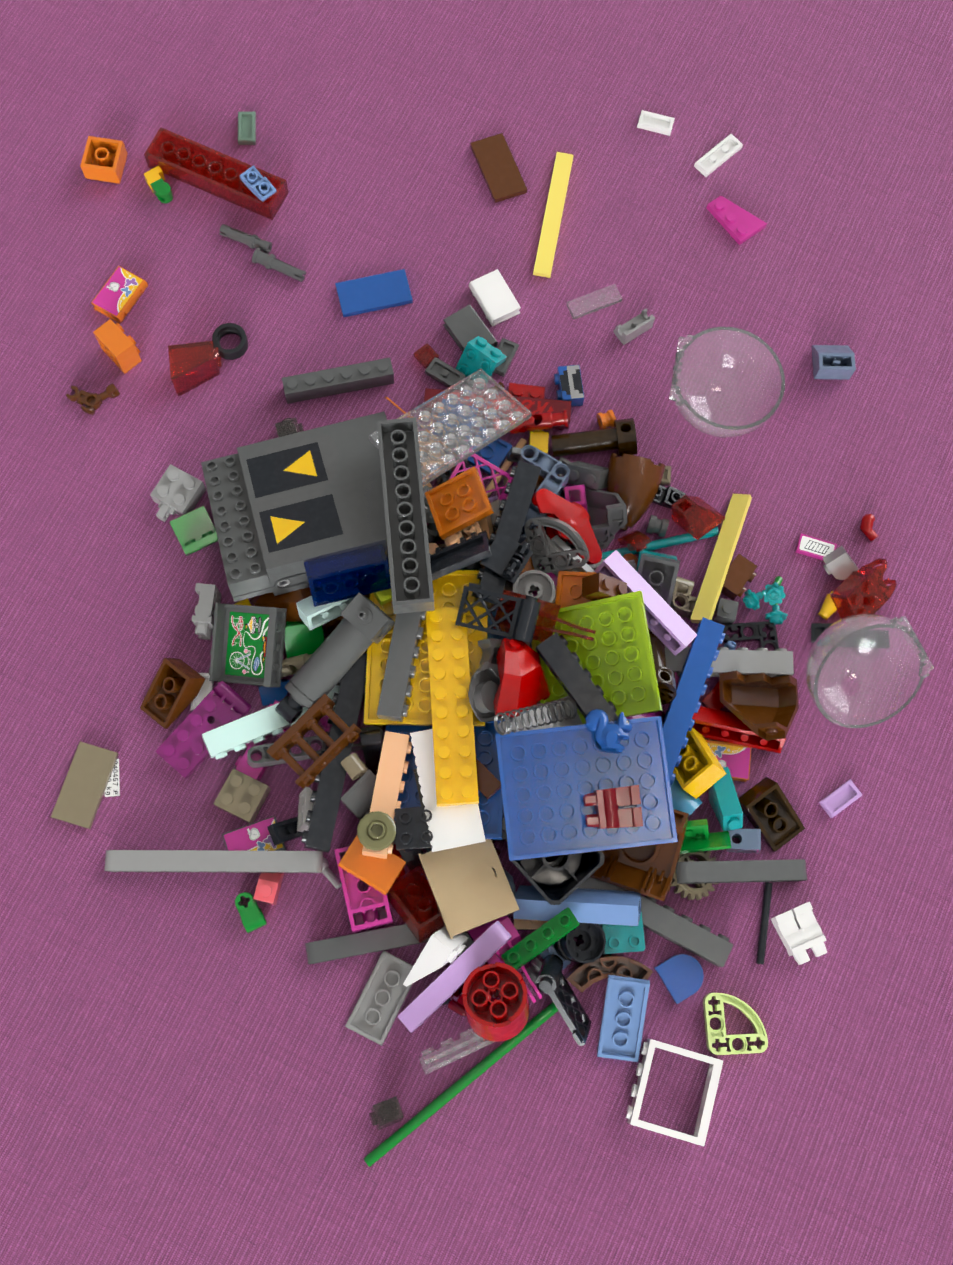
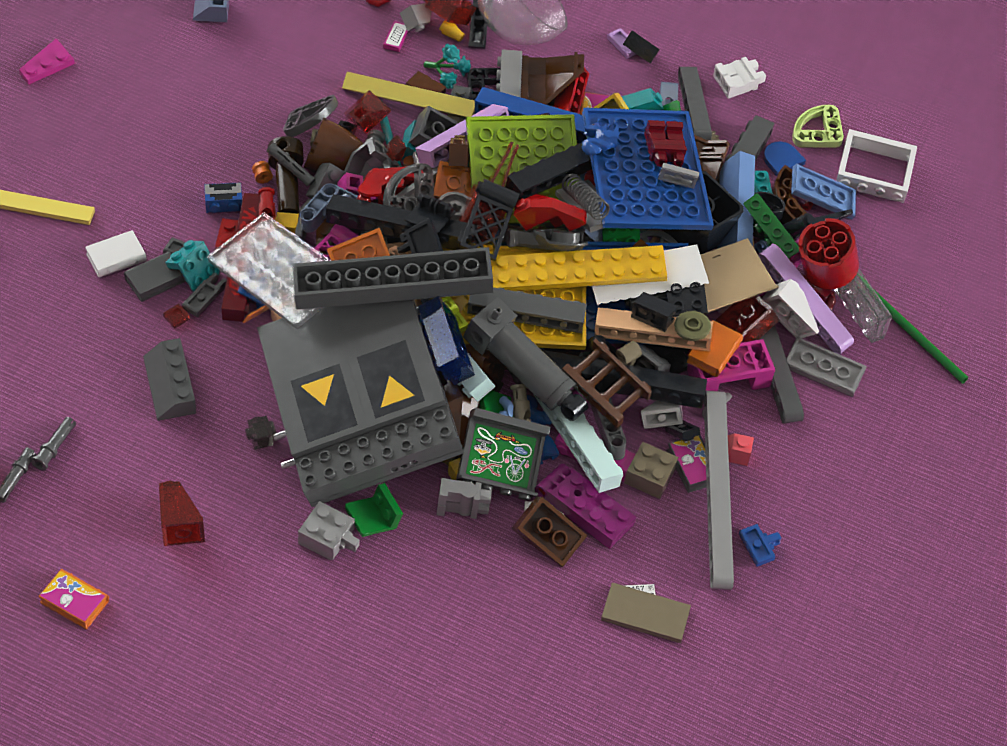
camera: 90 degrees left, 20 degrees down
reddish brown piece [66,383,120,415] -> none
orange brick [93,319,142,374] -> none
black tyre [212,323,248,360] -> none
green piece [235,892,267,933] -> none
dark grey brick [282,358,394,404] -> none
blue tile [335,269,413,317] -> none
clear smoke brick [369,1096,404,1130] -> none
clear tile [566,284,622,320] -> none
light grey hinge [613,308,655,345] -> none
clear windscreen [669,327,785,438] -> none
dark brown slope [738,777,805,852] -> none
black bar [756,882,773,965] -> none
none -> dark grey slope [143,338,196,421]
none -> dark grey pin [266,142,315,187]
none -> dark grey beam [283,95,338,137]
none -> medium blue arm [499,396,514,417]
none -> black hinge [623,30,660,63]
none -> black hinge [631,292,678,332]
none -> light grey tile [658,163,699,189]
none -> blue hinge [739,524,782,567]

